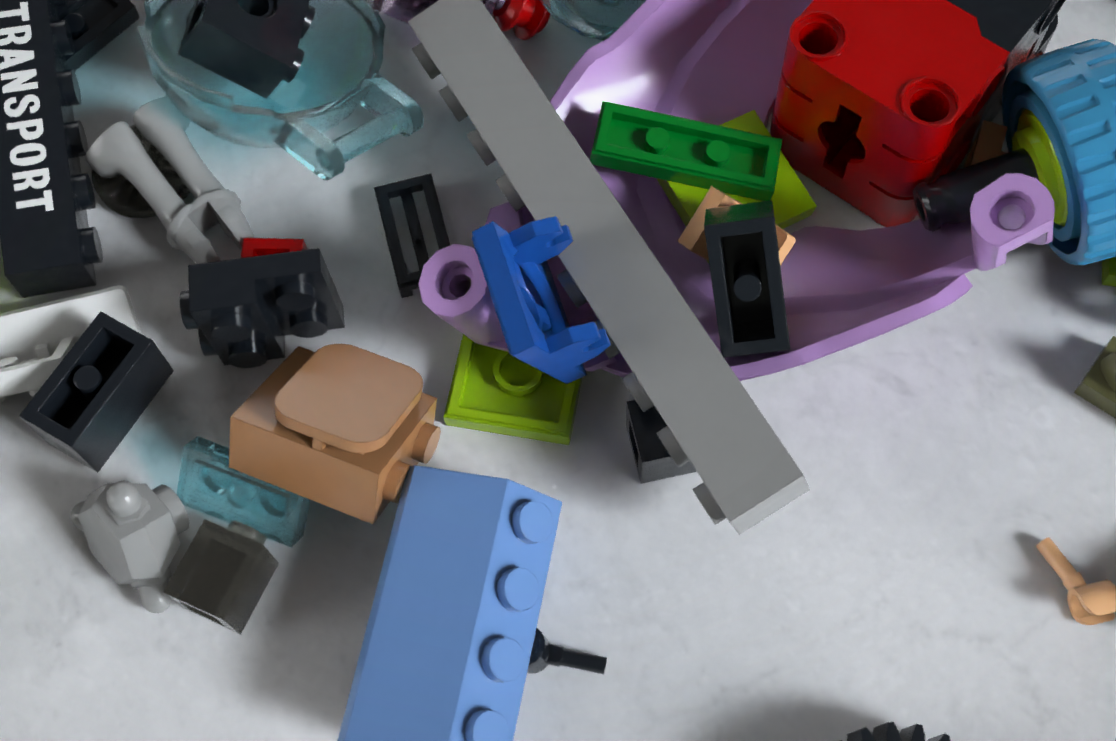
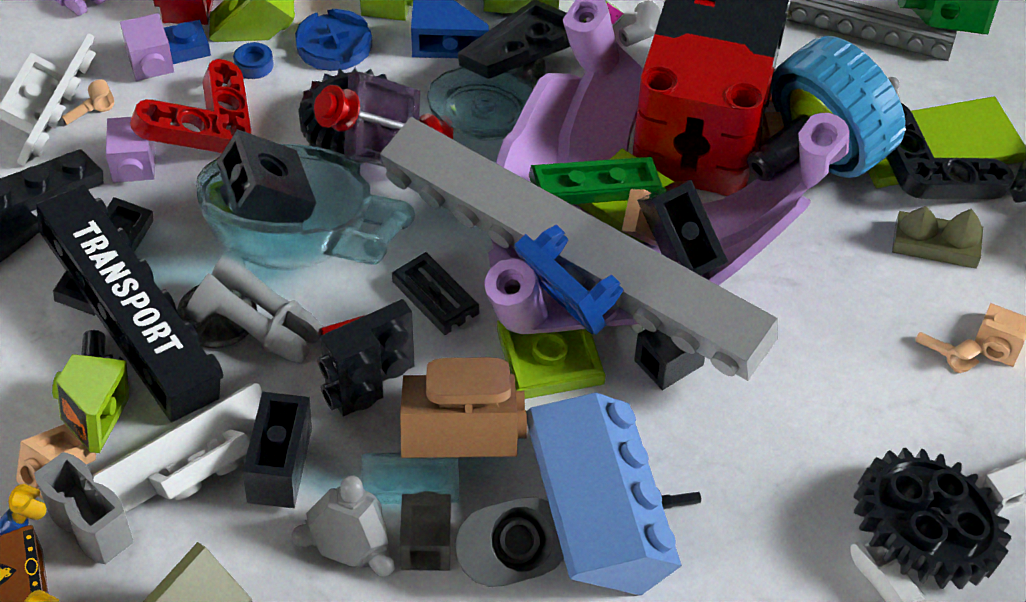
camera: 30 degrees left, 15 degrees down
none -> dark grey piece [455,497,564,587]

